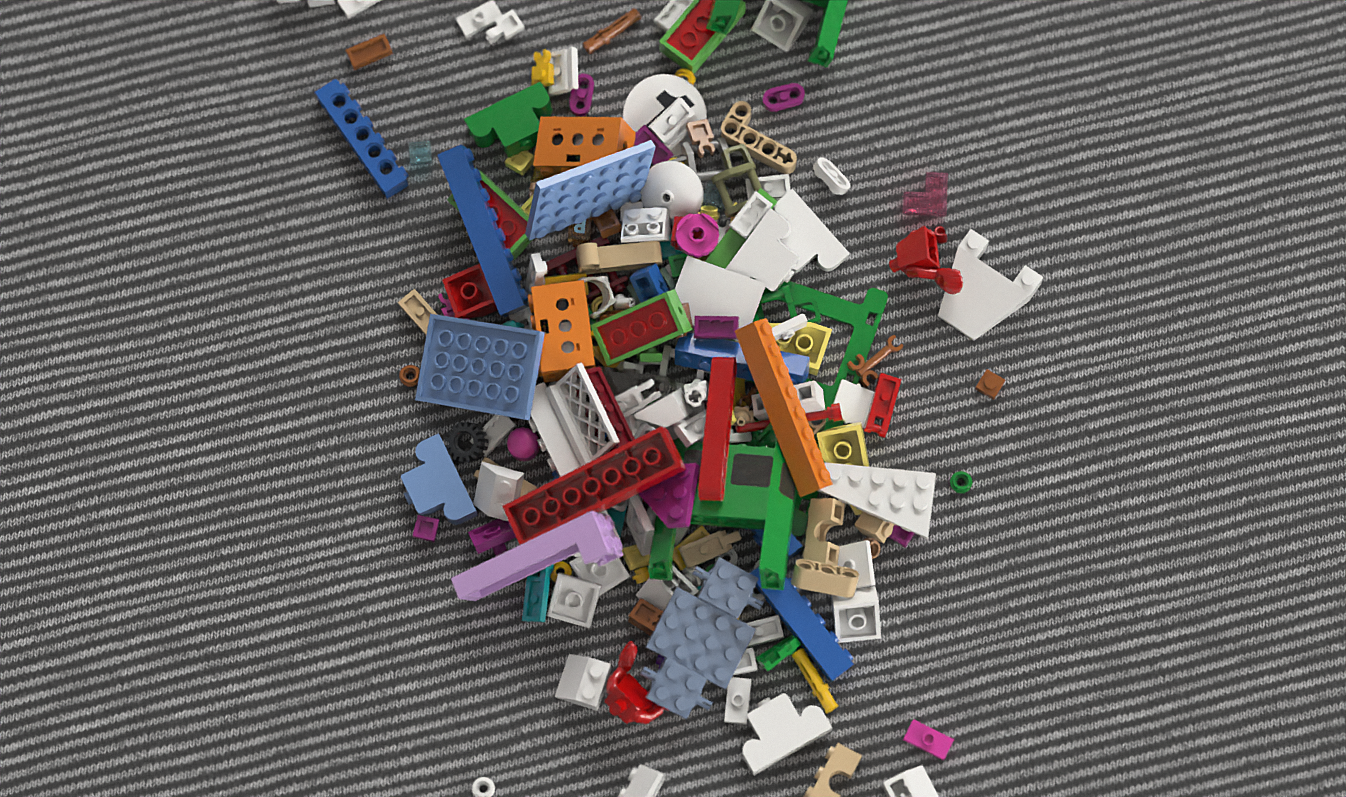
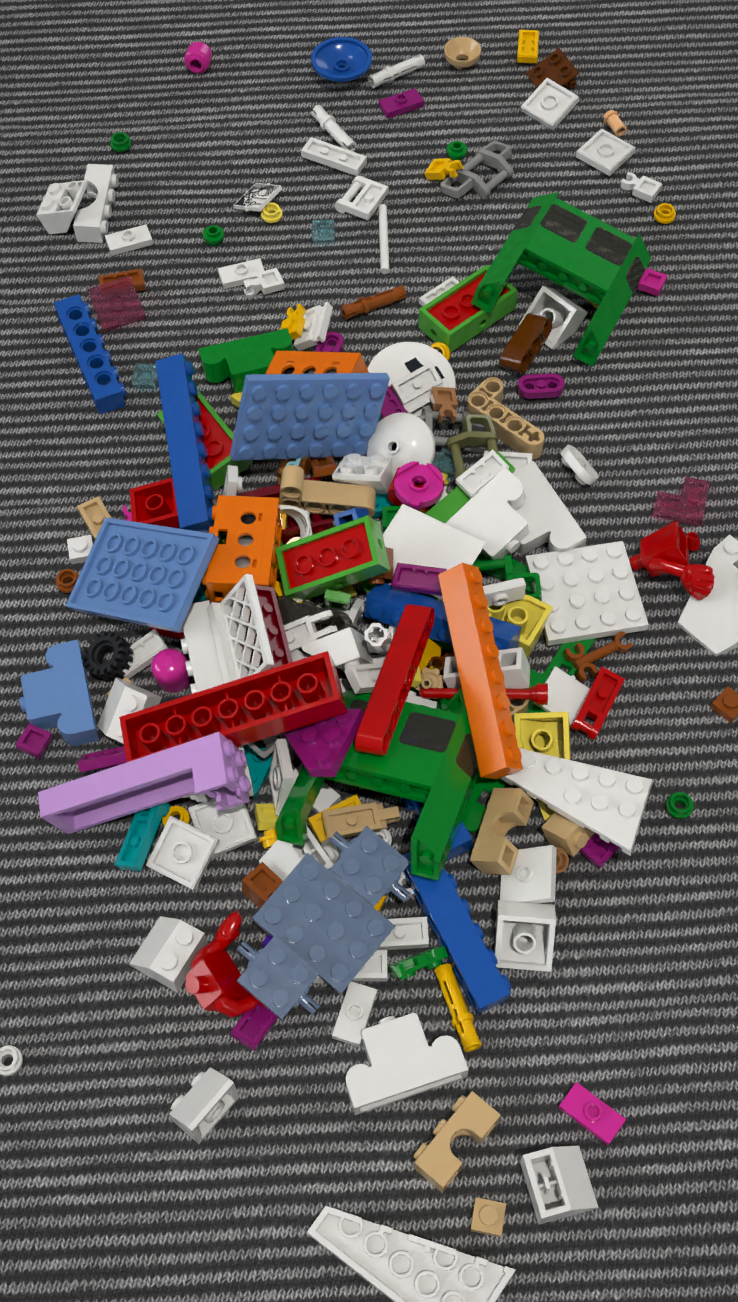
camera: 10 degrees right, 15 degrees down
tan beam [791,559,859,597] -> none
none -> white plate [67,535,93,565]
none -> clear pink plate [87,275,146,332]
none -> magenta plate [231,1005,279,1051]
none -> reddish brown beam [500,313,552,374]
none -> white plate [525,541,649,646]

